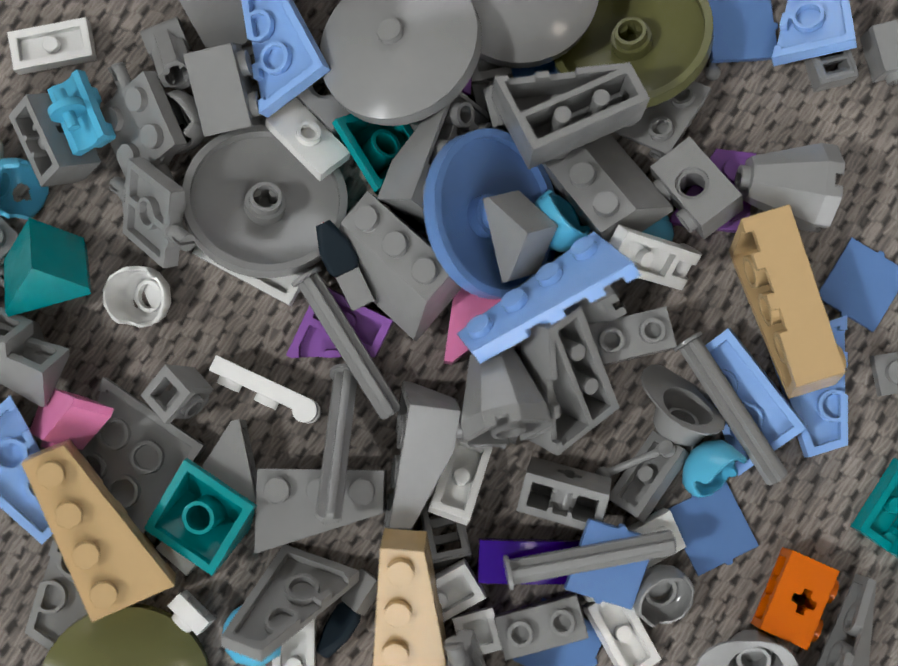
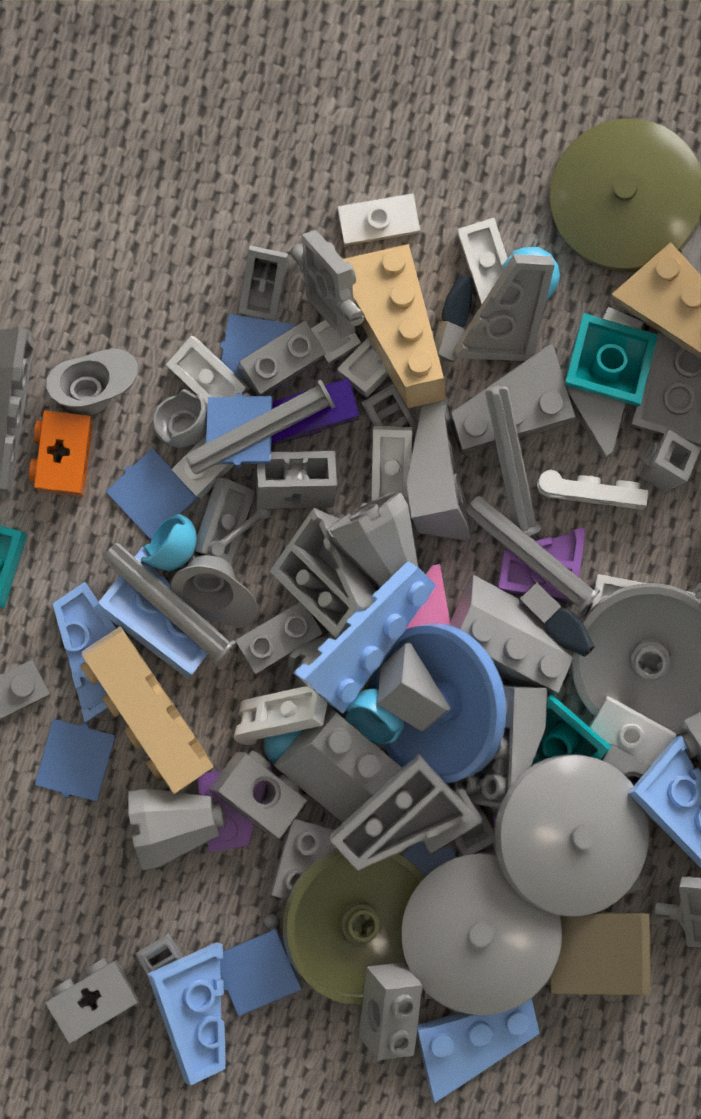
camera: 160 degrees right, 0 degrees up
white plate [167,590,216,636] -> none

